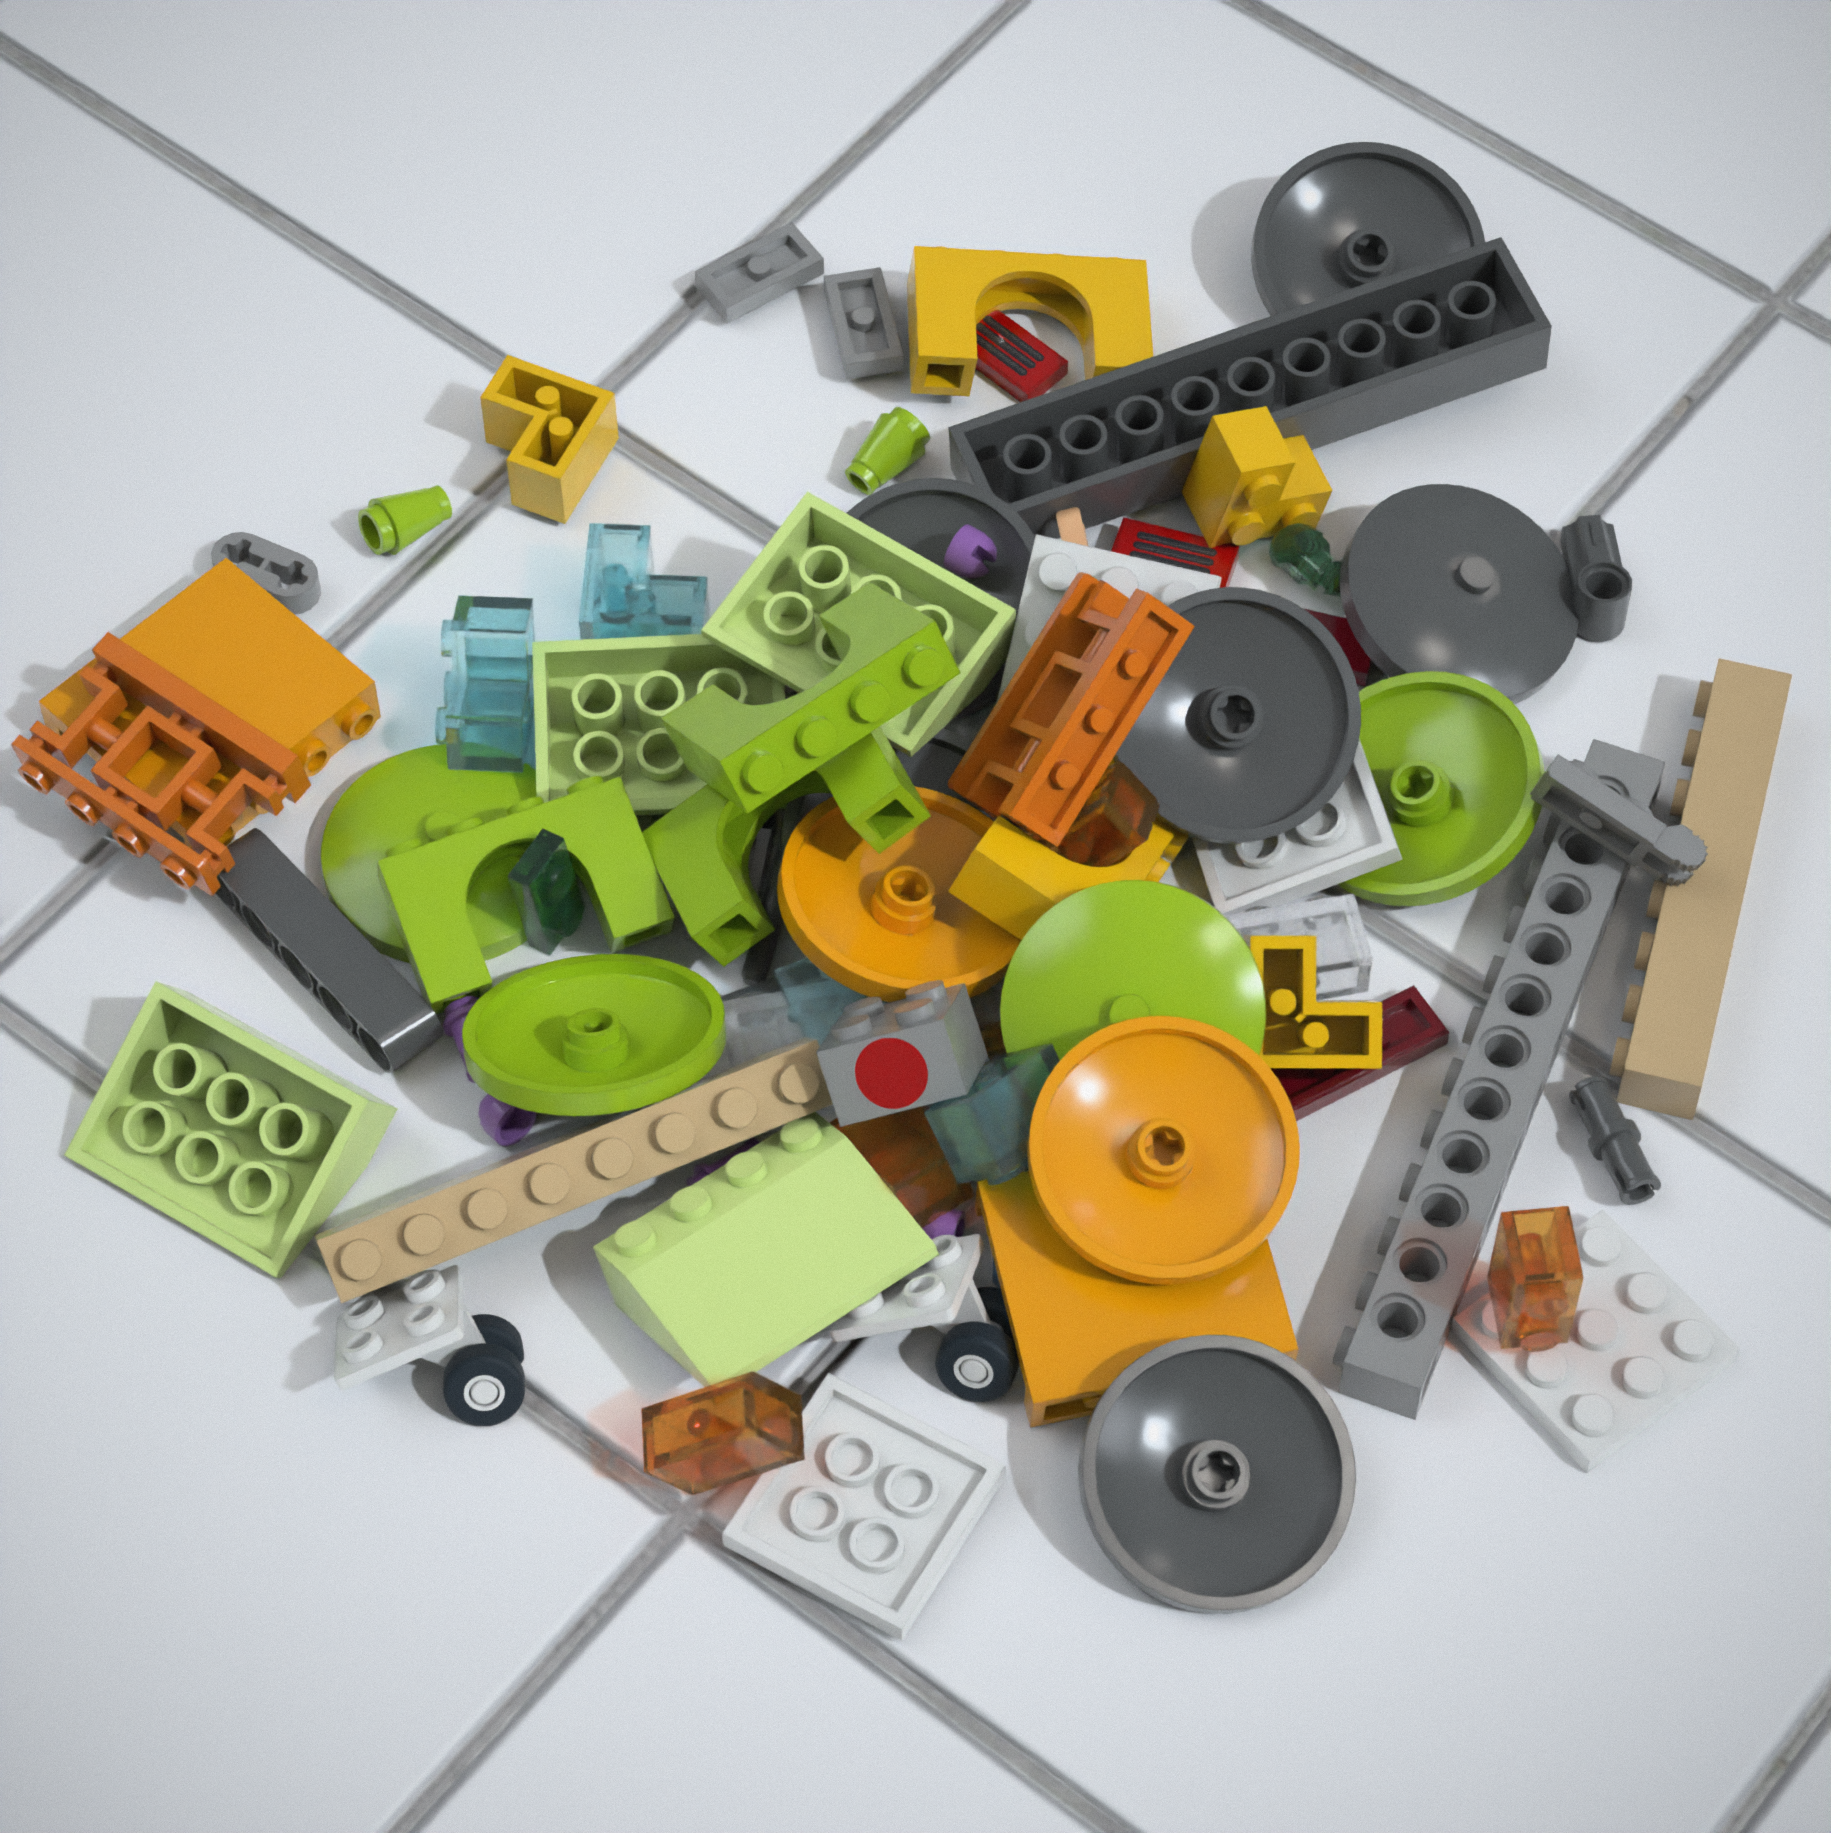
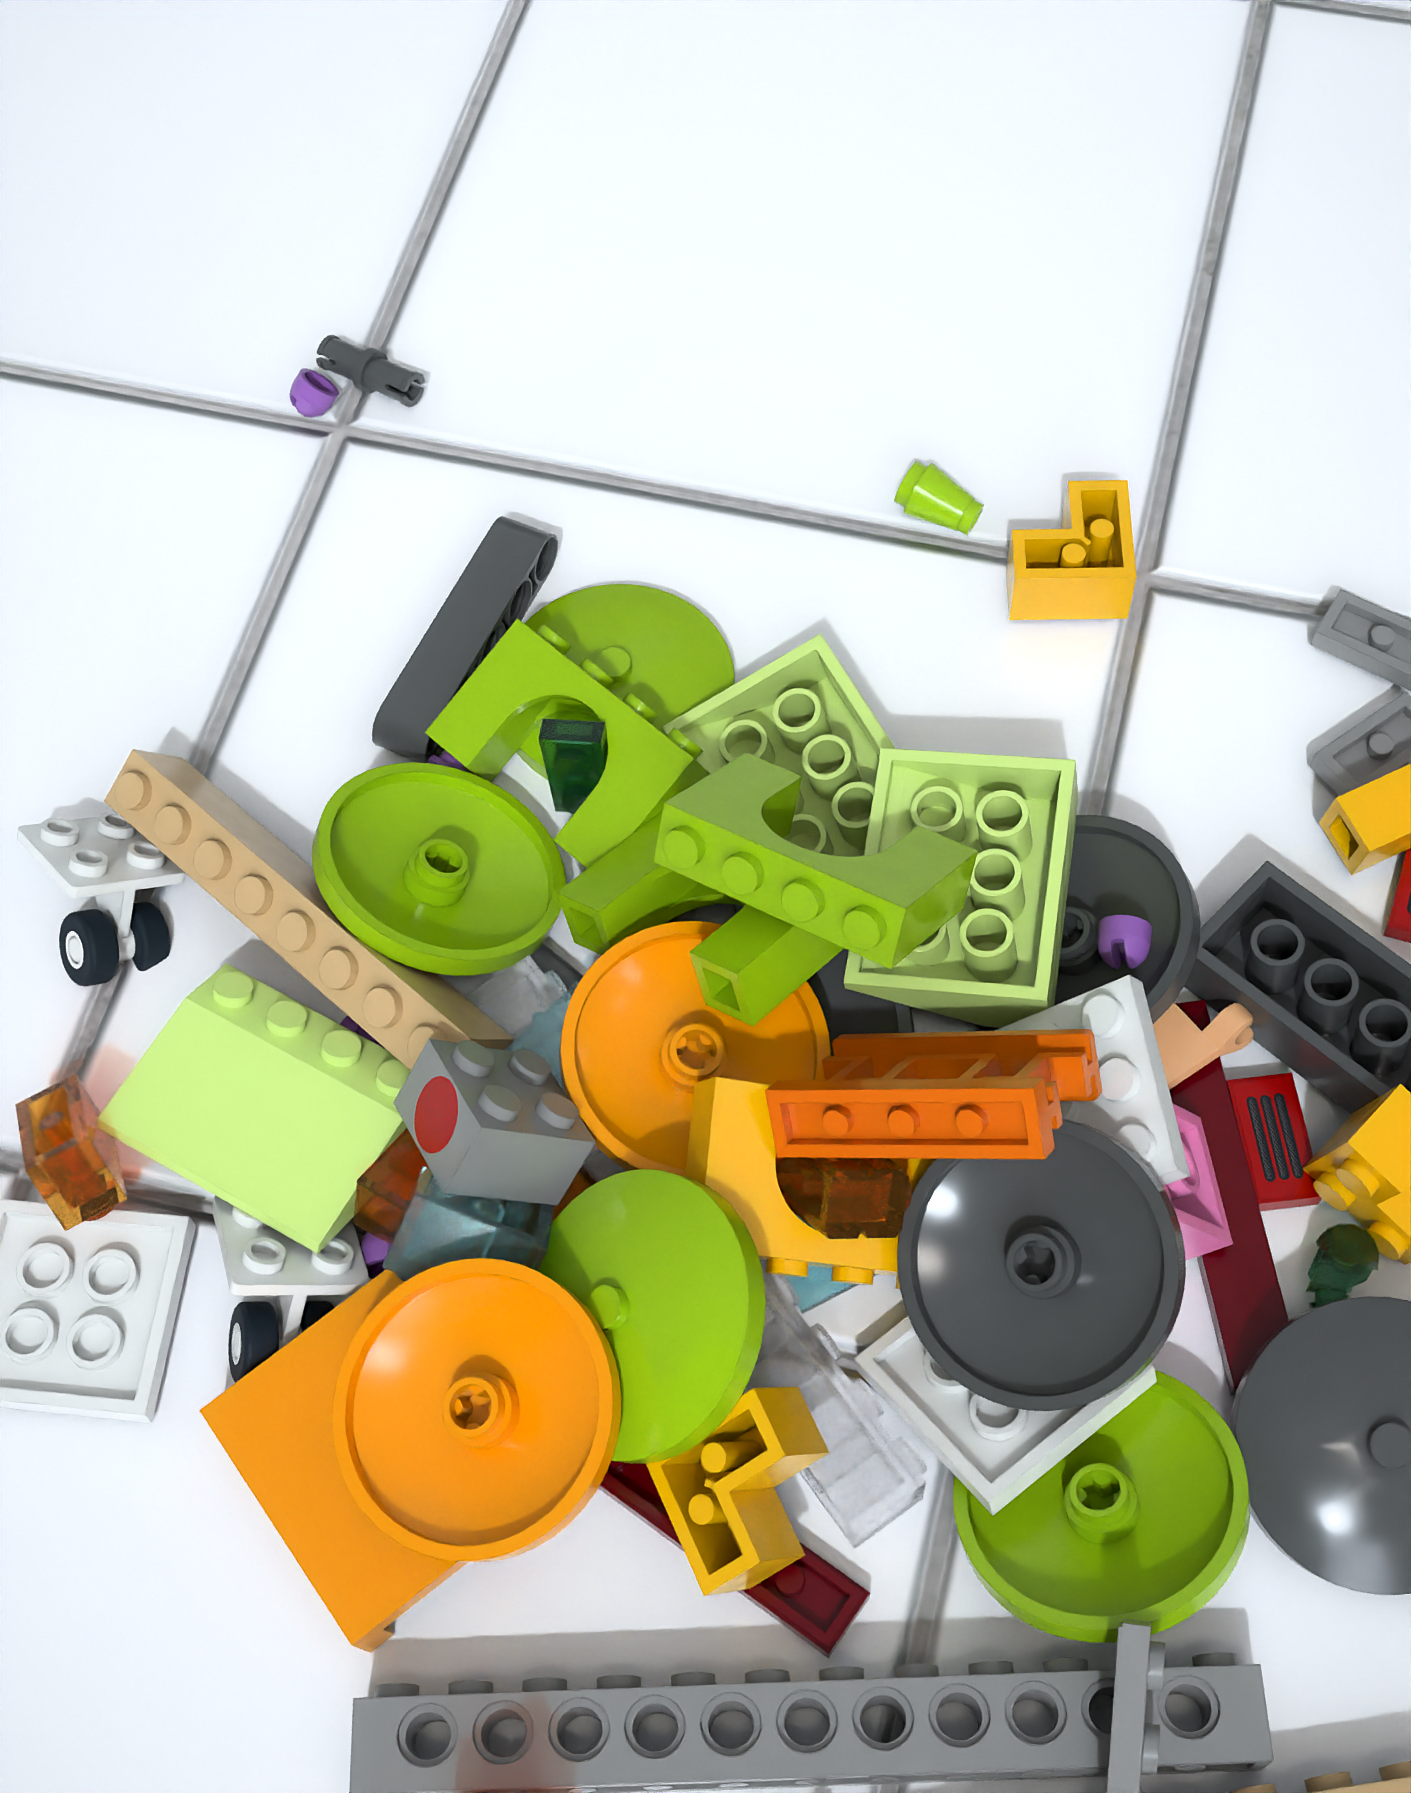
camera: 70 degrees right, 5 degrees up
orange fence [11,632,311,896] -> none
light orange panel [38,558,381,850] -> none
yellowish green slope [64,981,398,1278] -> none
light grey beam [211,532,321,614] -> none
clear light blue brick [435,595,535,773] -> none
clear light blue brick [579,523,710,640] -> none
lime cone [845,407,930,495] -> none
dark grey dish [1078,1335,1356,1614] -> none

